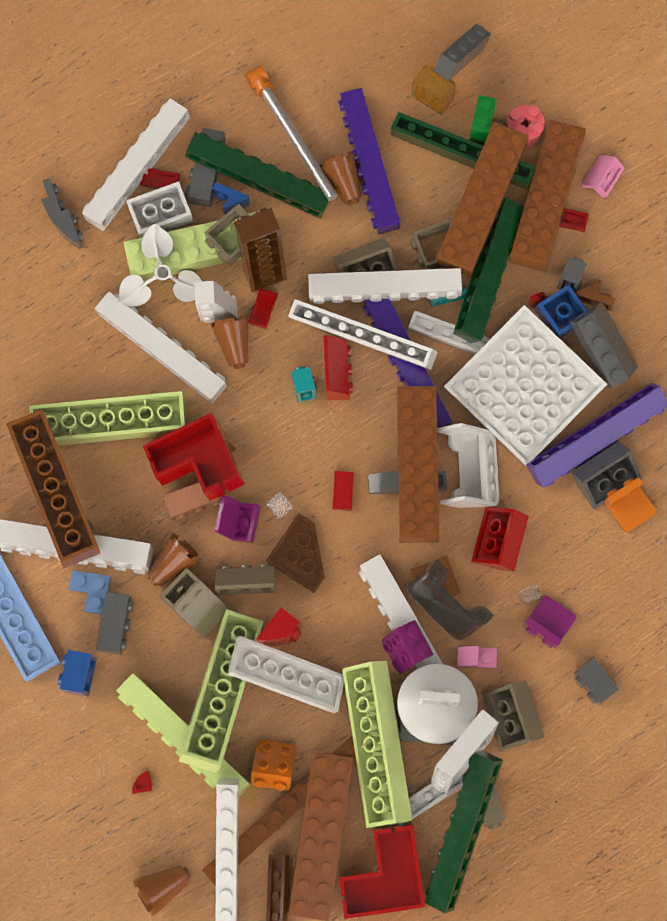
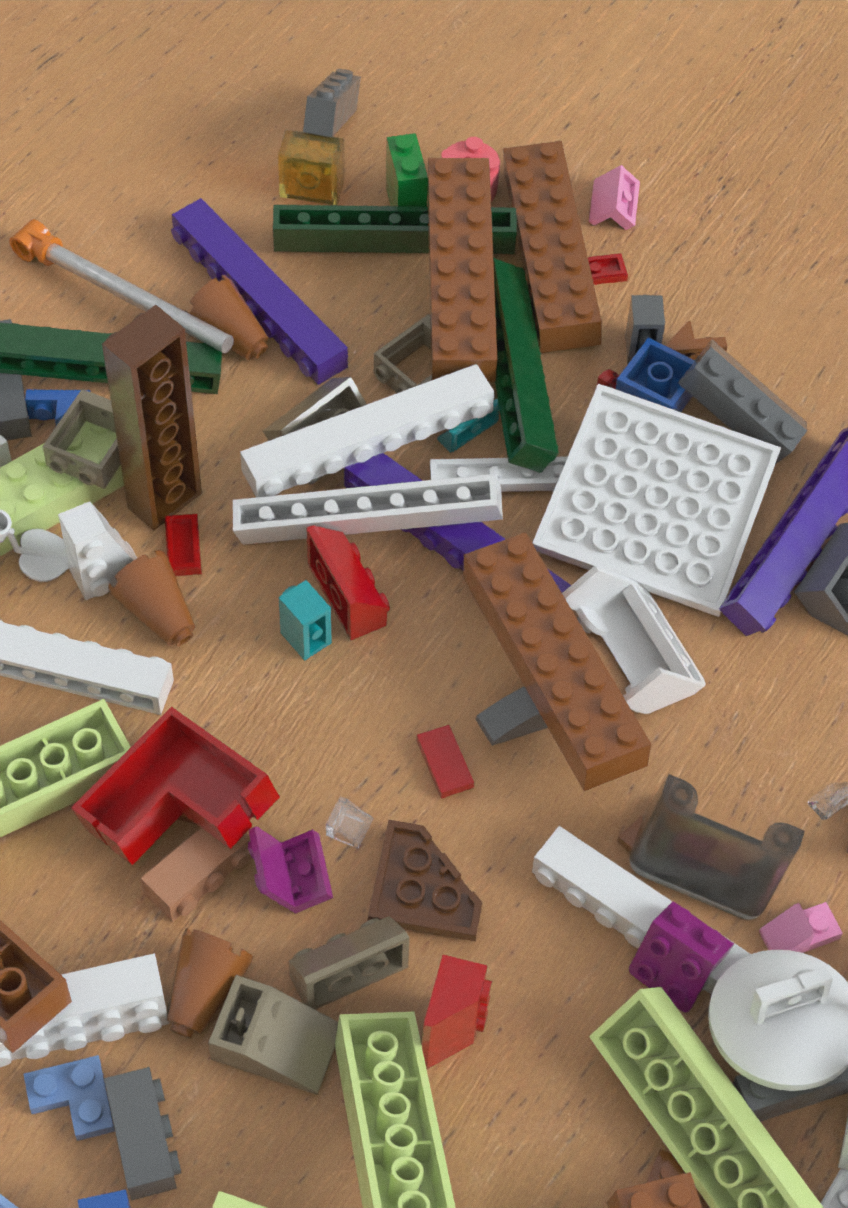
camera: 30 degrees left, 20 degrees down
white plate [228,636,344,714] -> none
red slope [471,507,529,572] -> none

